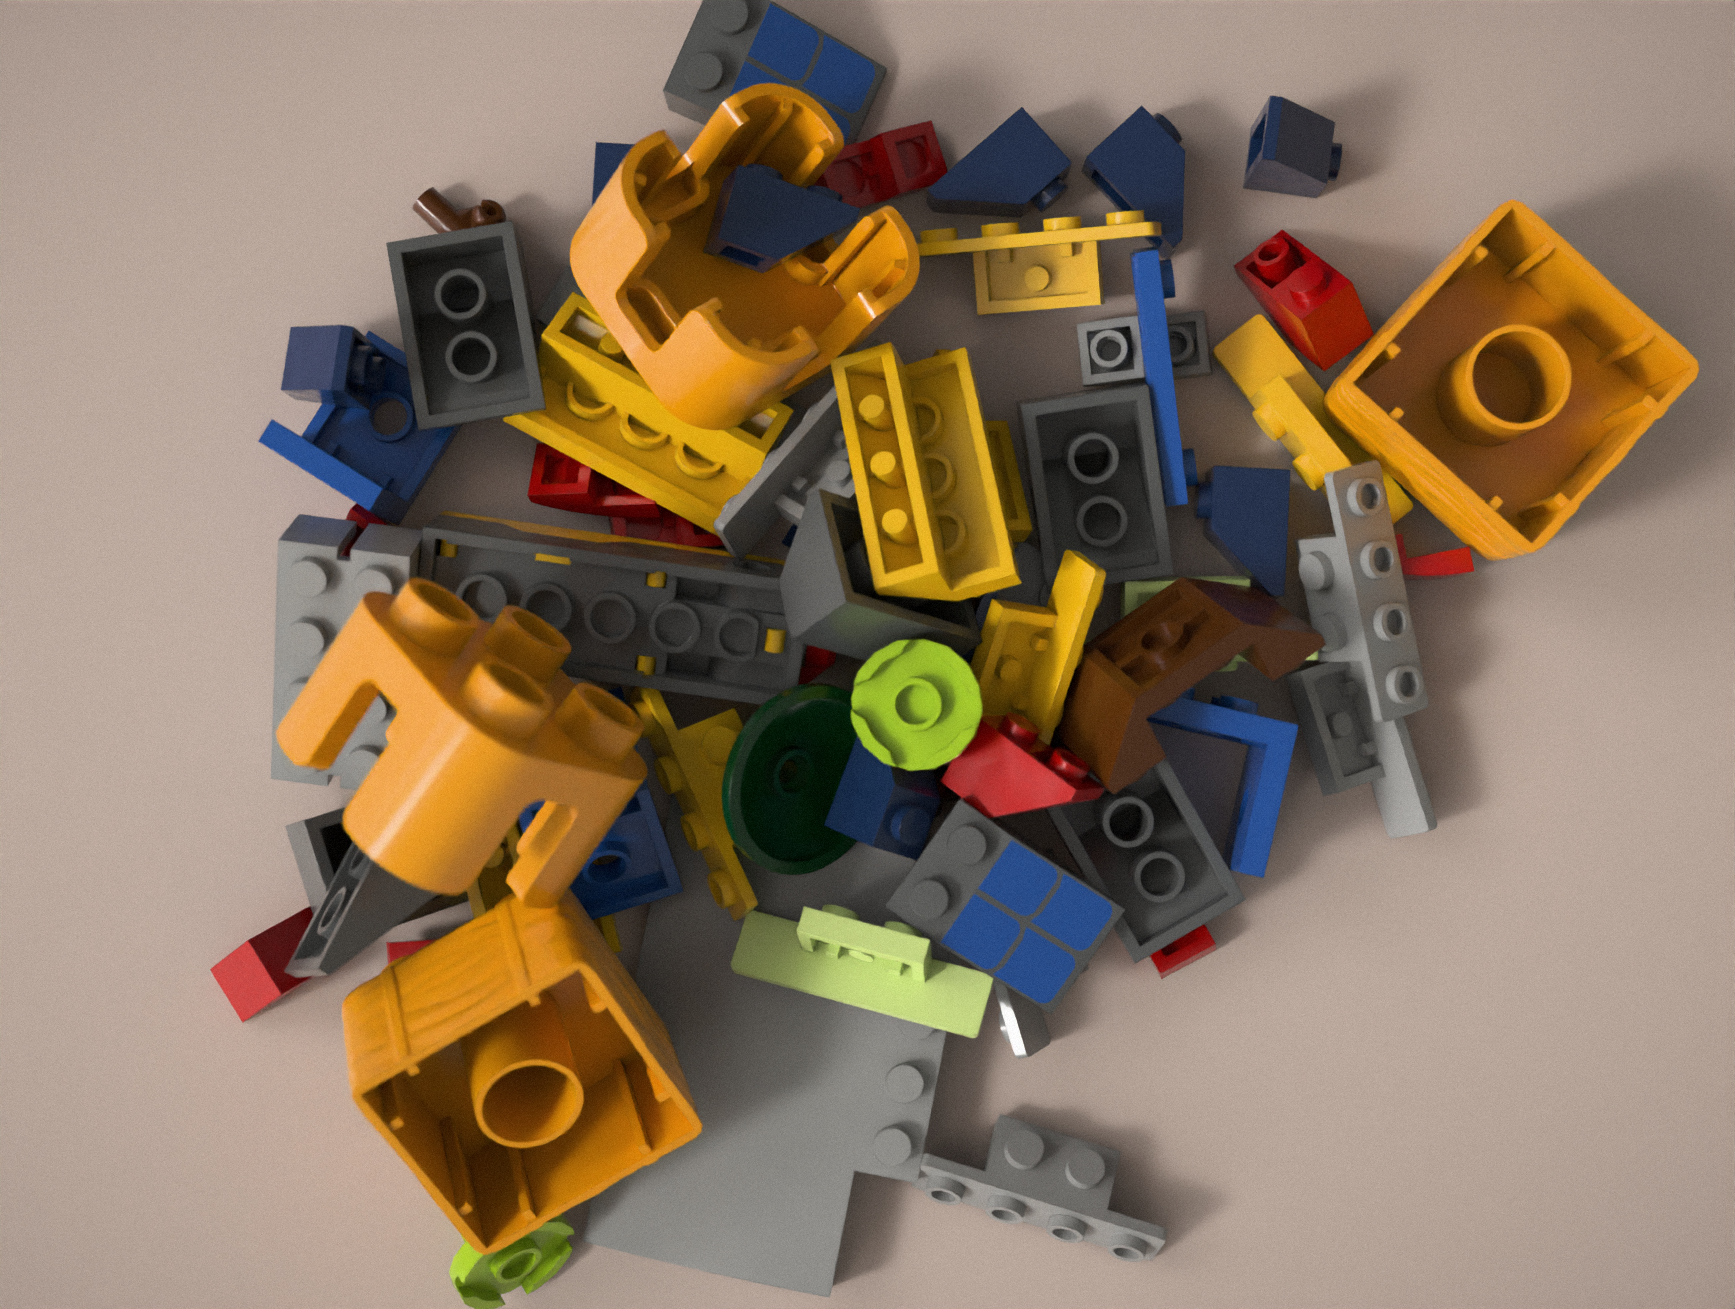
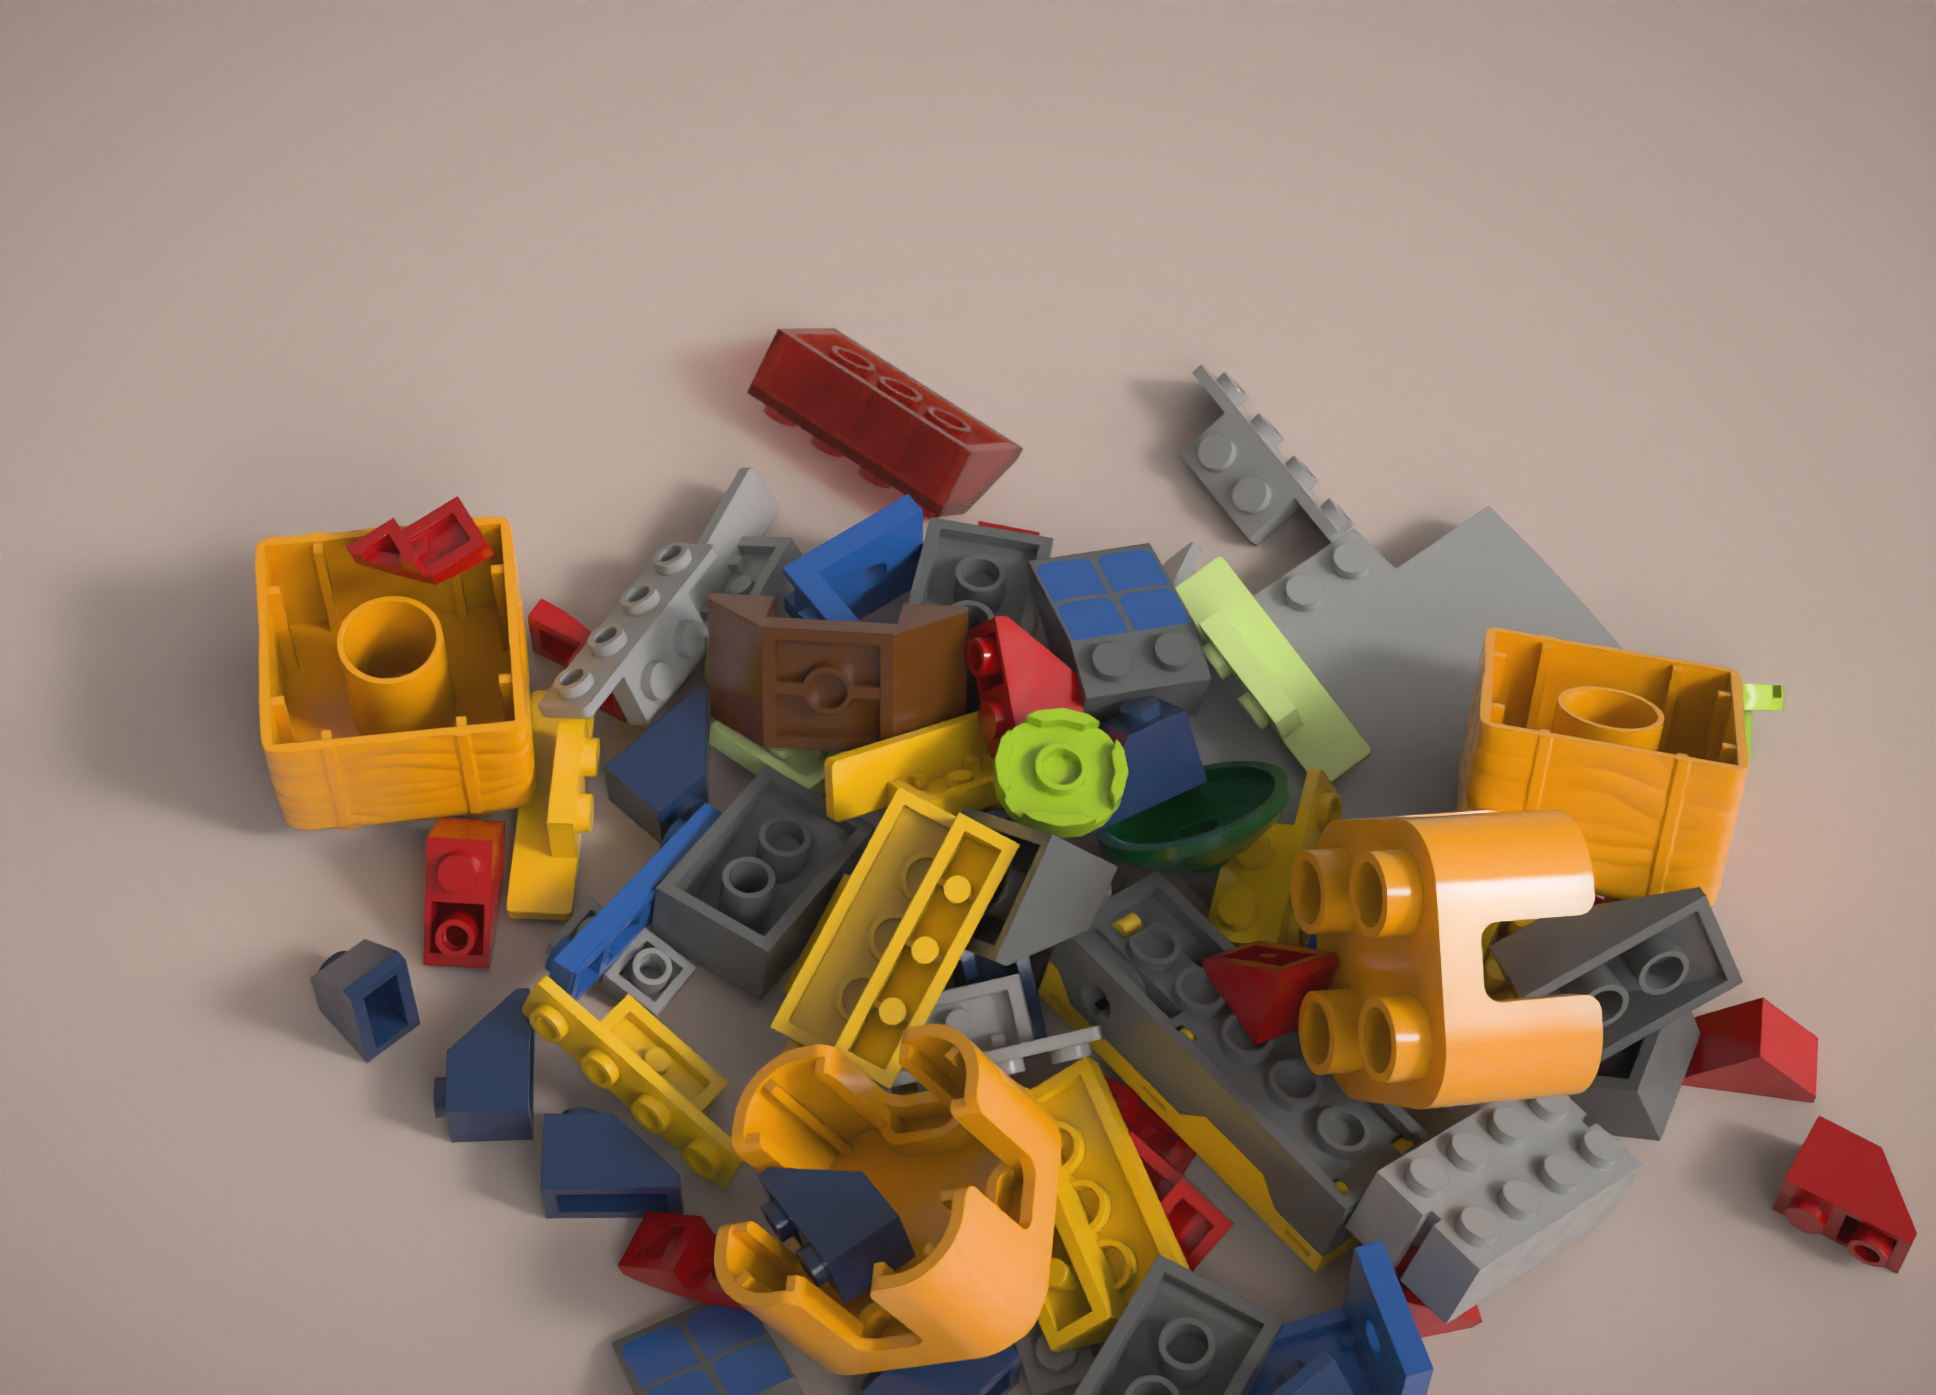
camera: 140 degrees left, 30 degrees down
none -> red slope [346,496,494,585]
none -> clear red slope [747,328,1023,519]
none -> red slope [1202,940,1338,1045]
none -> red slope [1772,1116,1917,1274]

